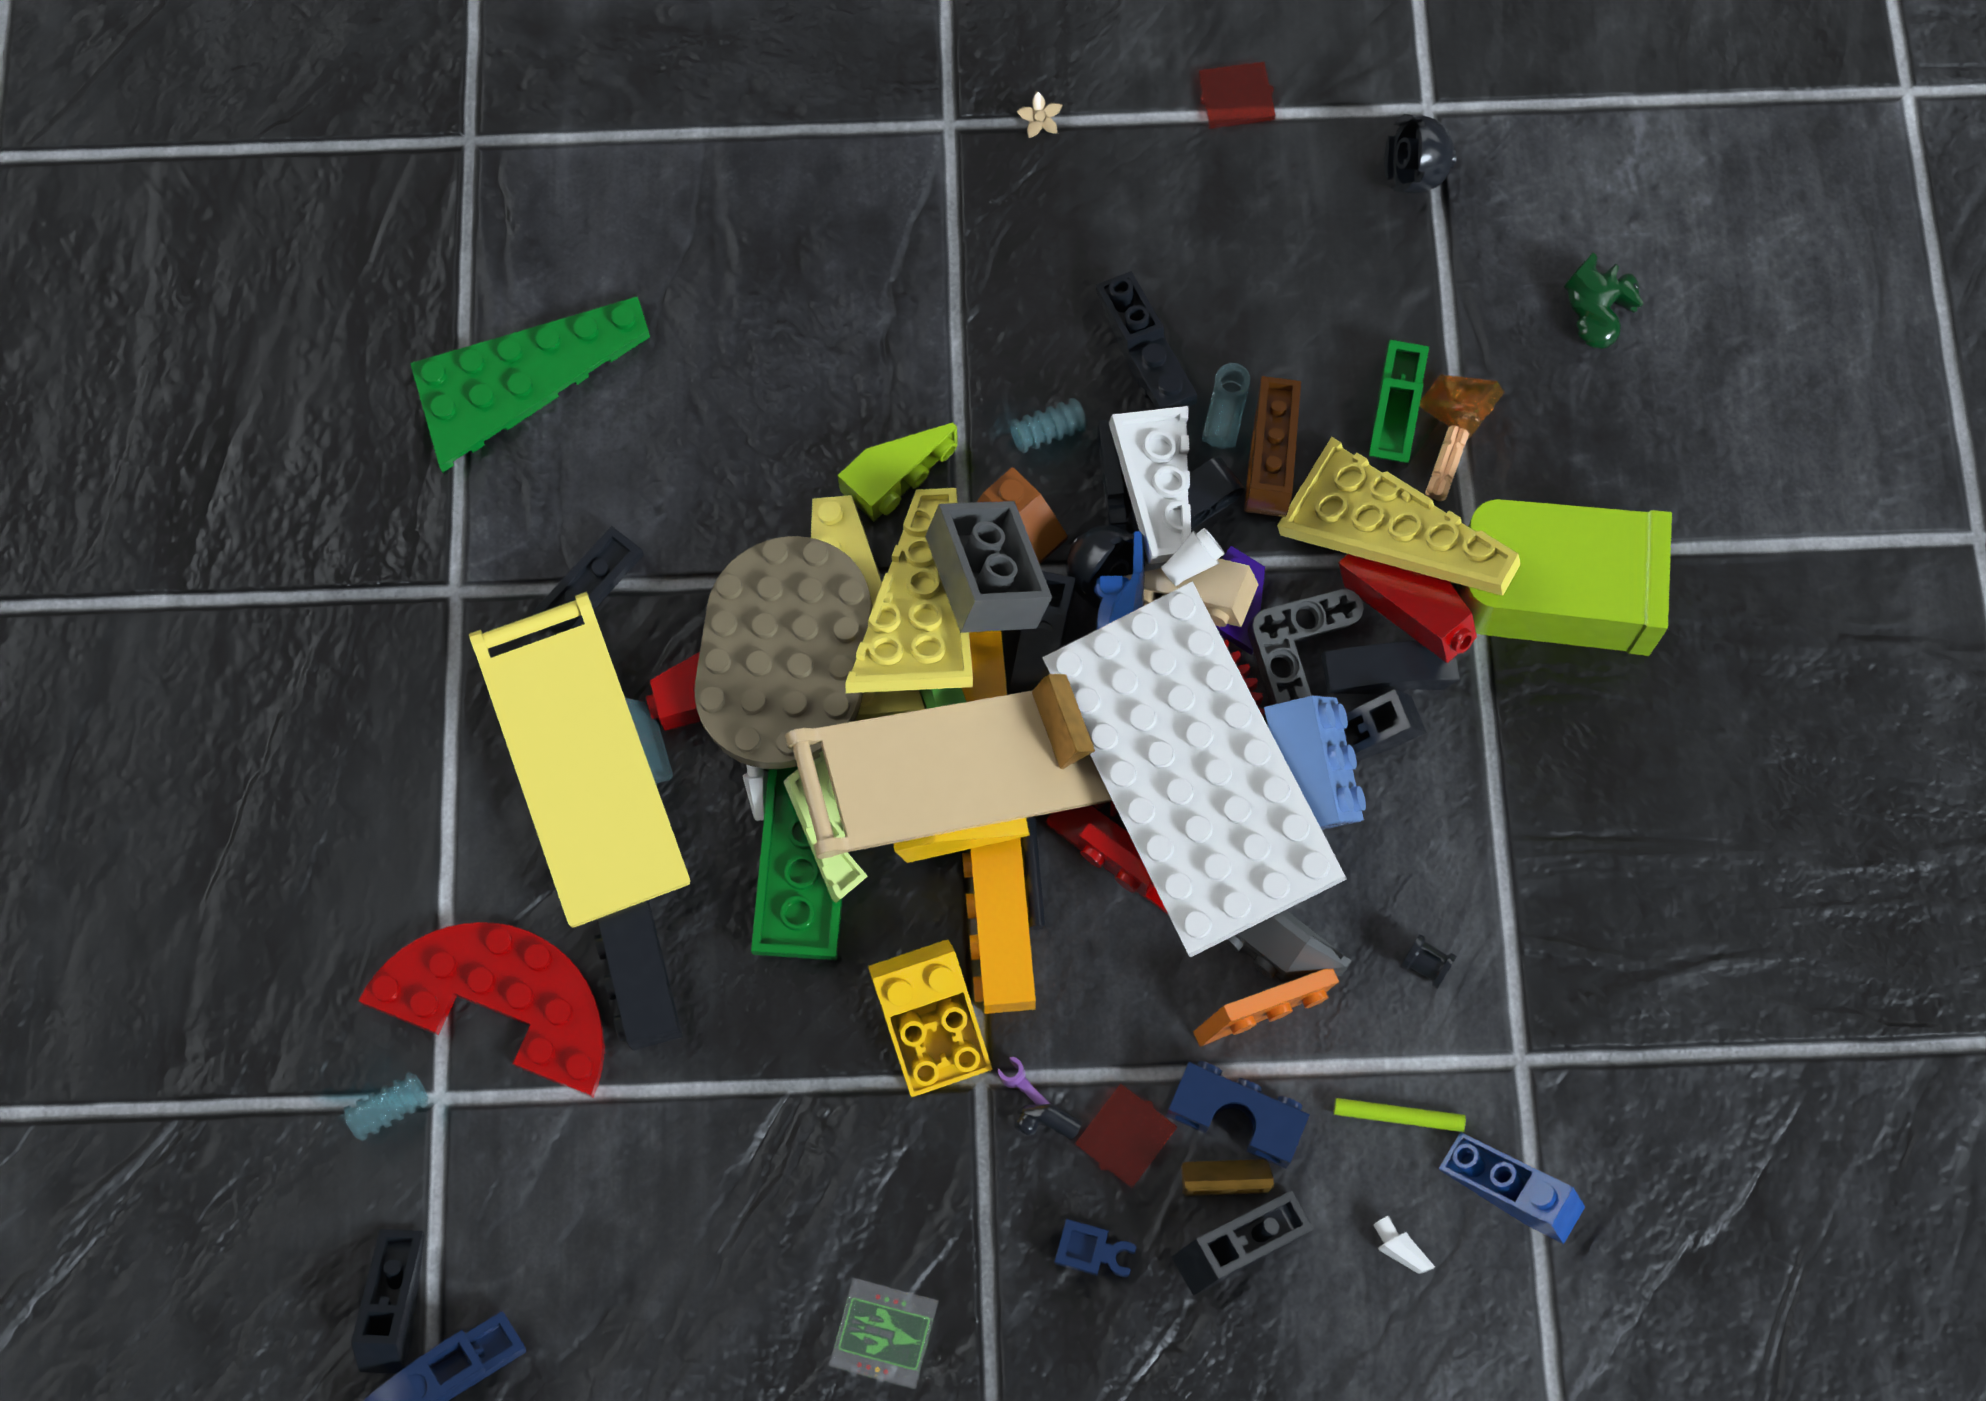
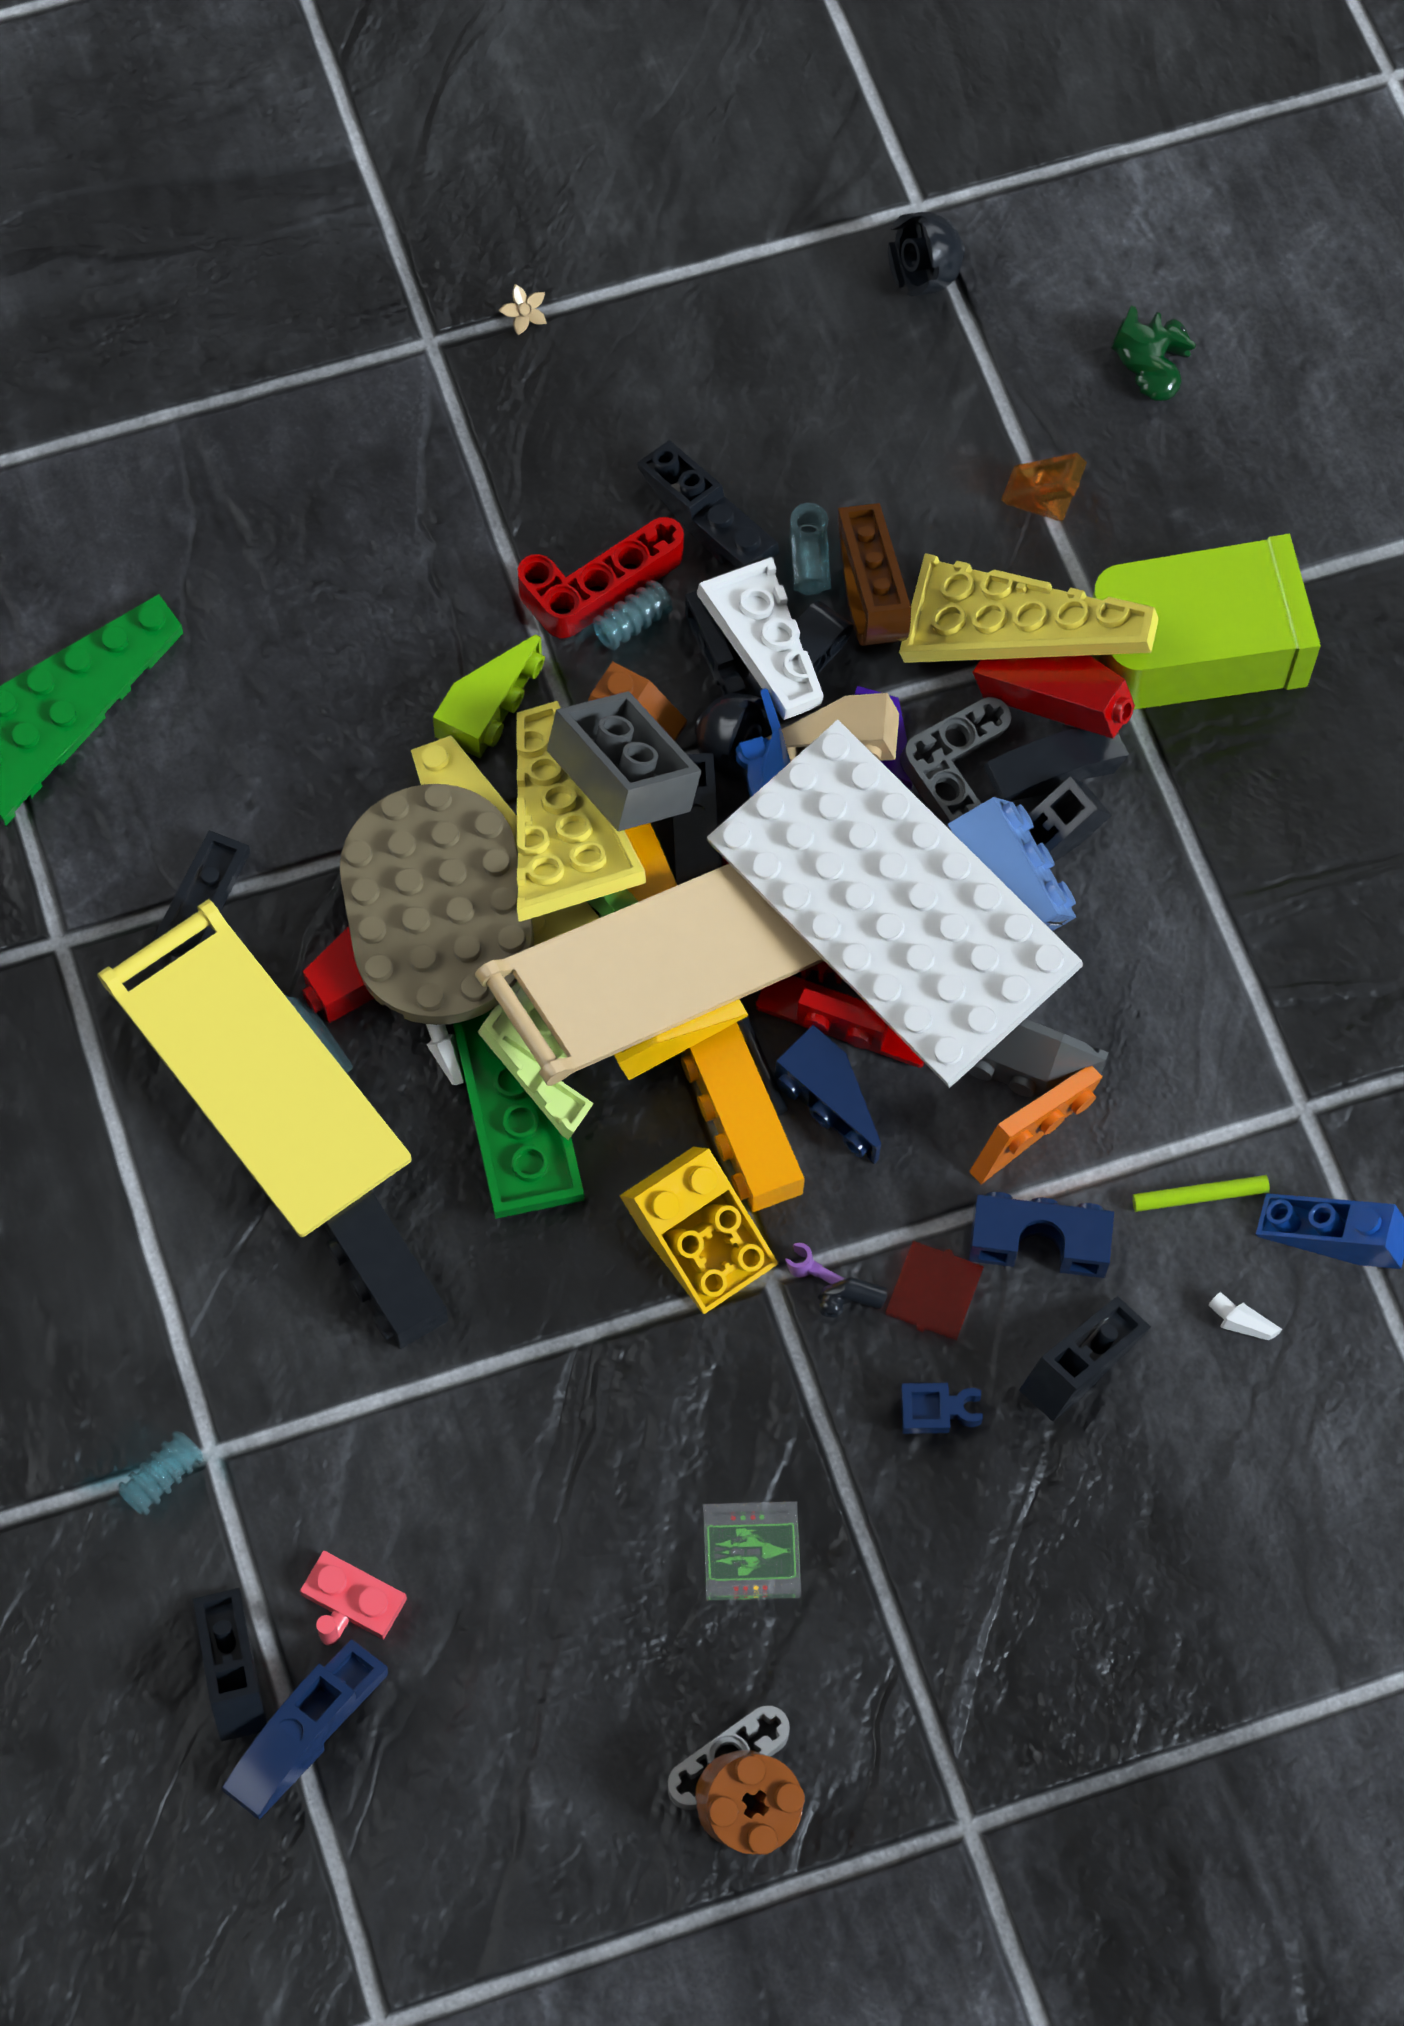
camera: 20 degrees left, 5 degrees down
red plate [358,922,605,1098] -> none
pearl gold slope [1032,674,1095,769] -> none
white cone [1161,528,1225,586] -> none
pearl gold slope [1181,1159,1274,1196] -> none
clear red piece [1199,62,1276,129] -> none
green slope [1369,340,1430,463] -> none
black bush [1400,934,1457,989] -> none
light nougat axle [1425,426,1469,502] -> none
none -> coral plate [300,1551,407,1646]
none -> red beam [517,517,684,638]
none -> dark blue slope [775,1025,881,1164]

